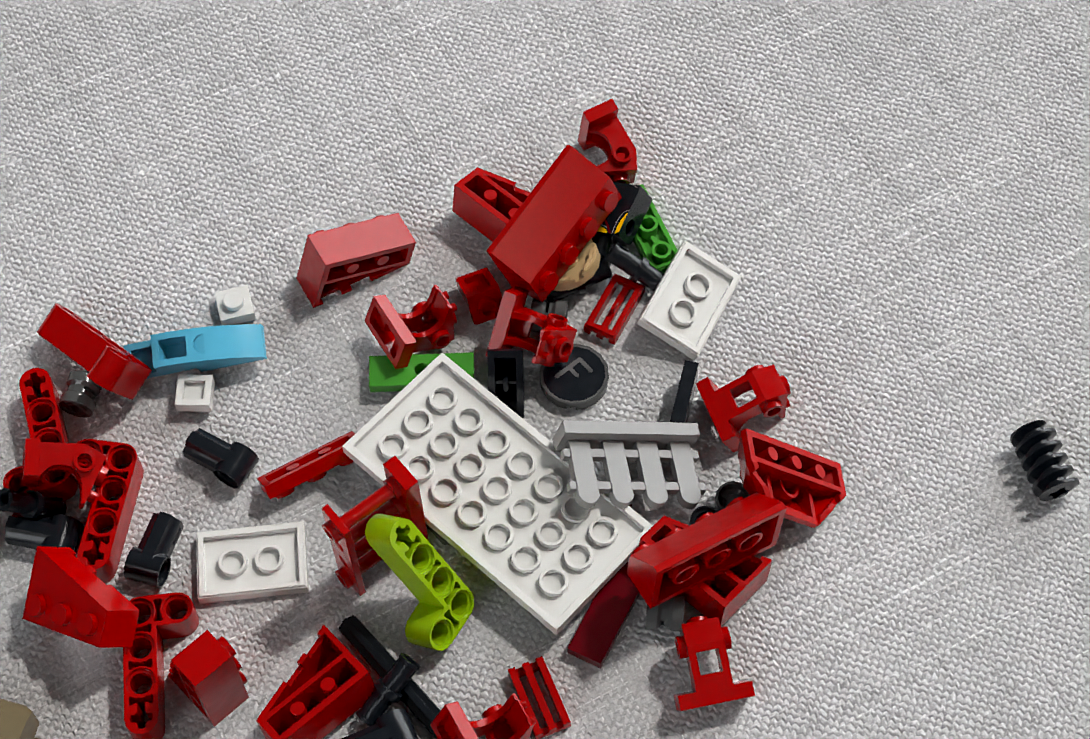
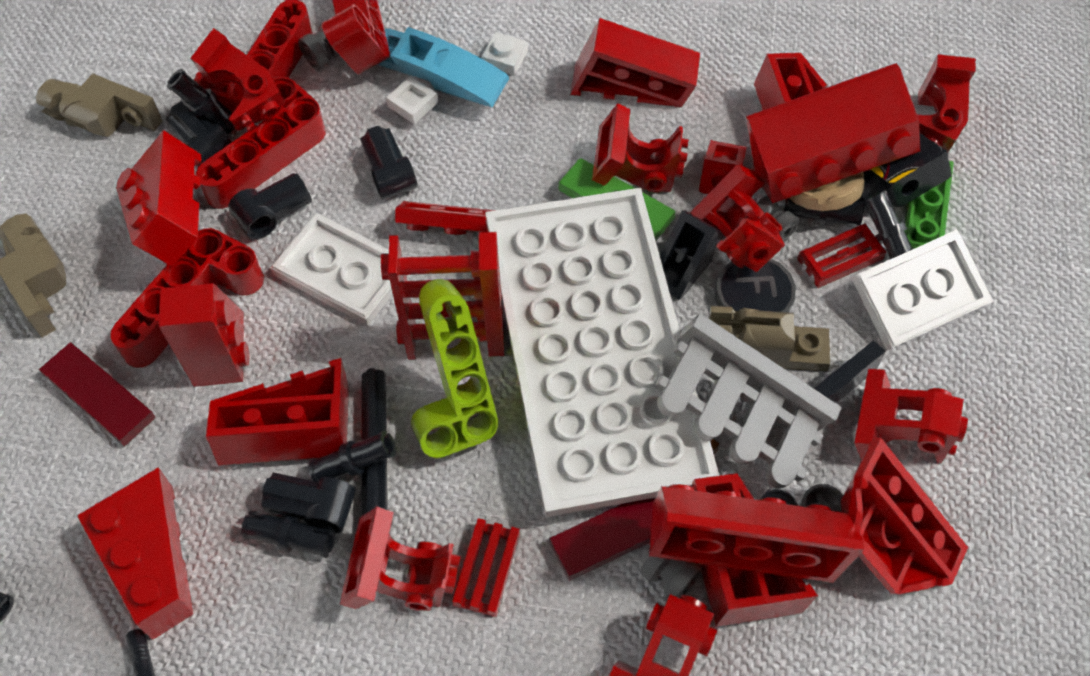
camera: 35 degrees right, 0 degrees up
none -> dark tan plate [708,306,830,372]

